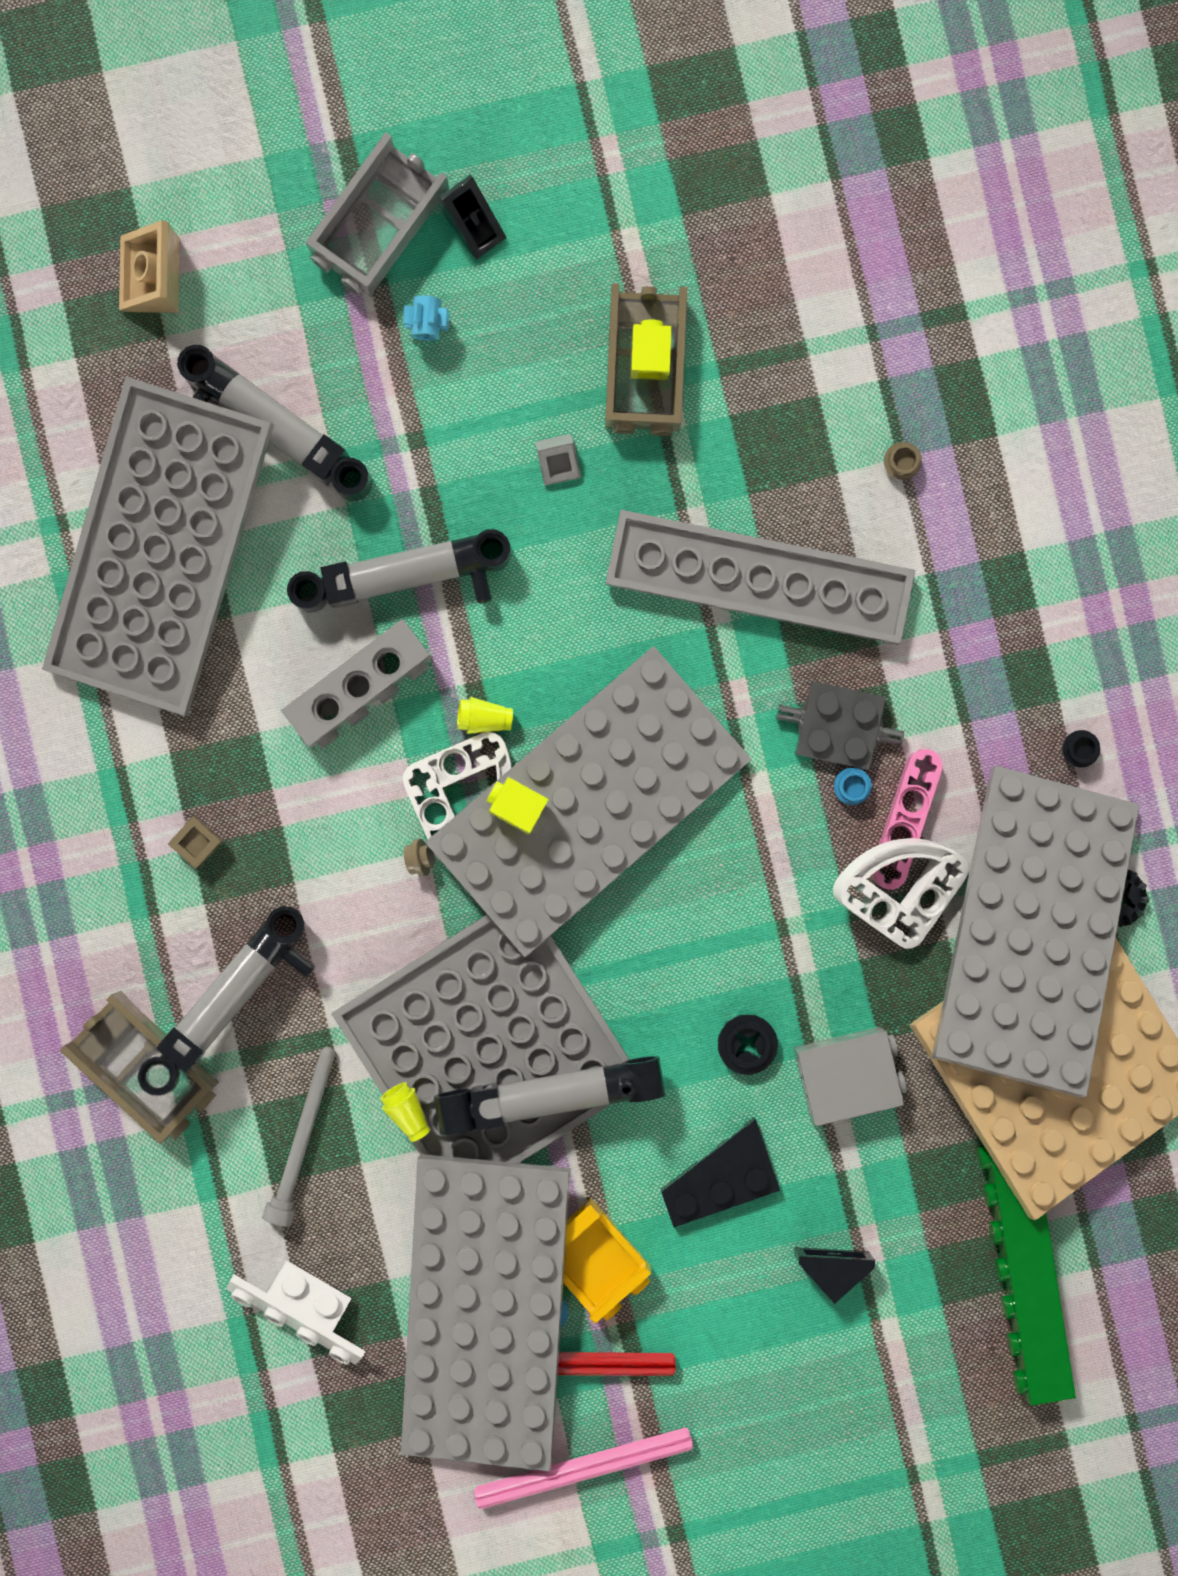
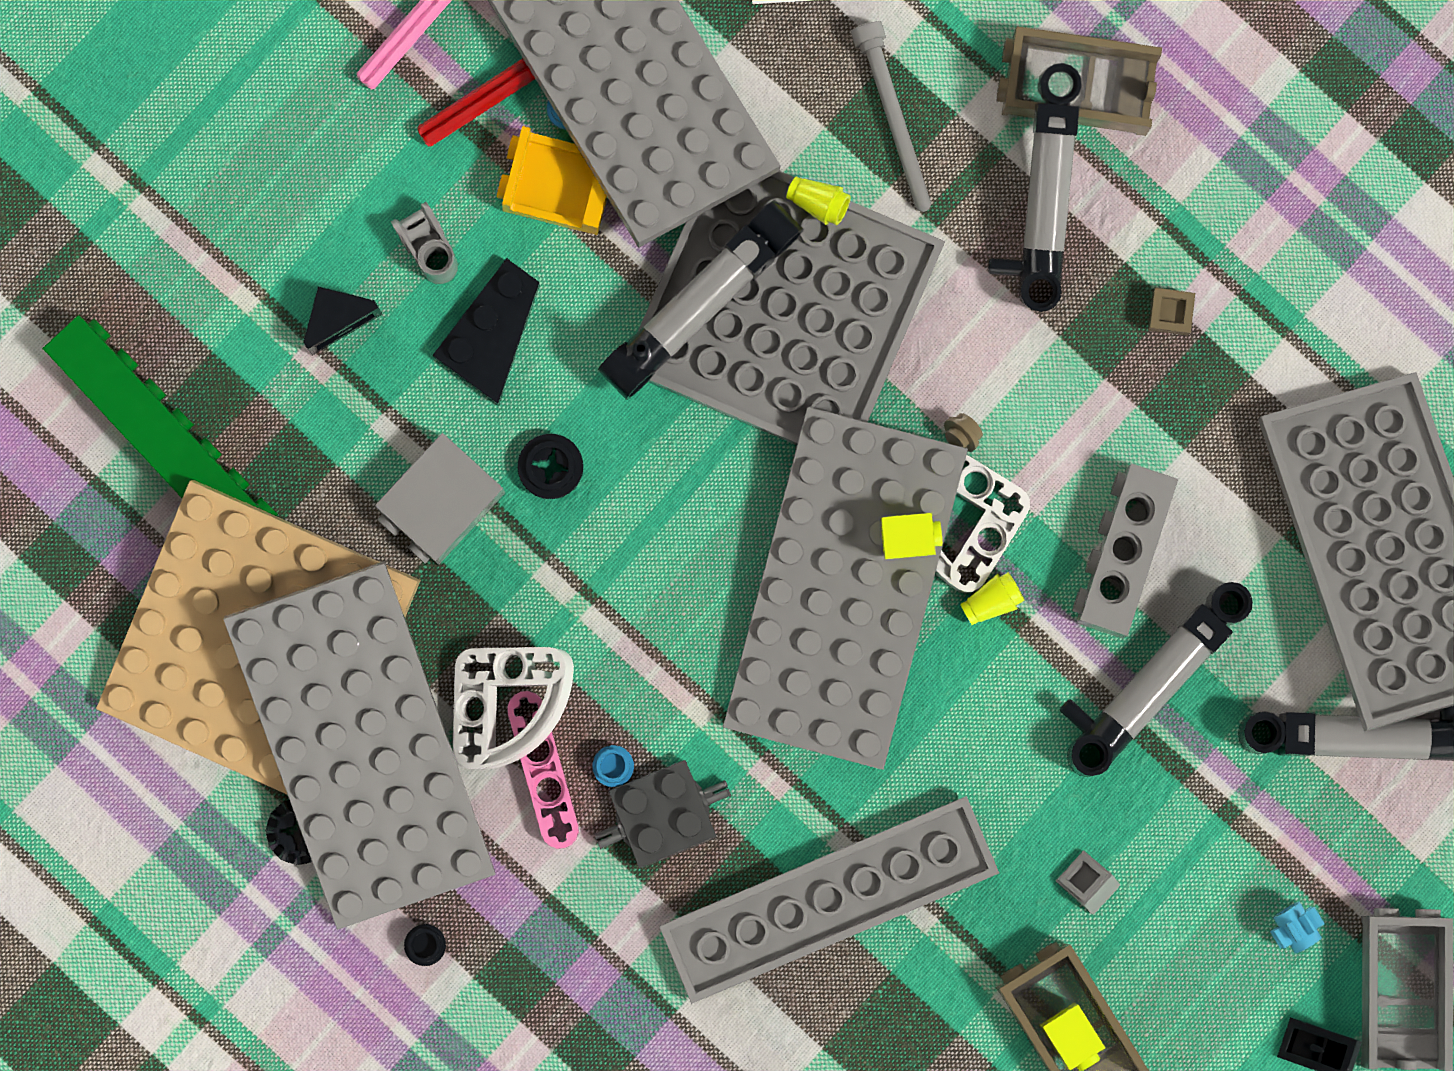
camera: 150 degrees right, 5 degrees down
none -> light grey piece [391,202,458,284]

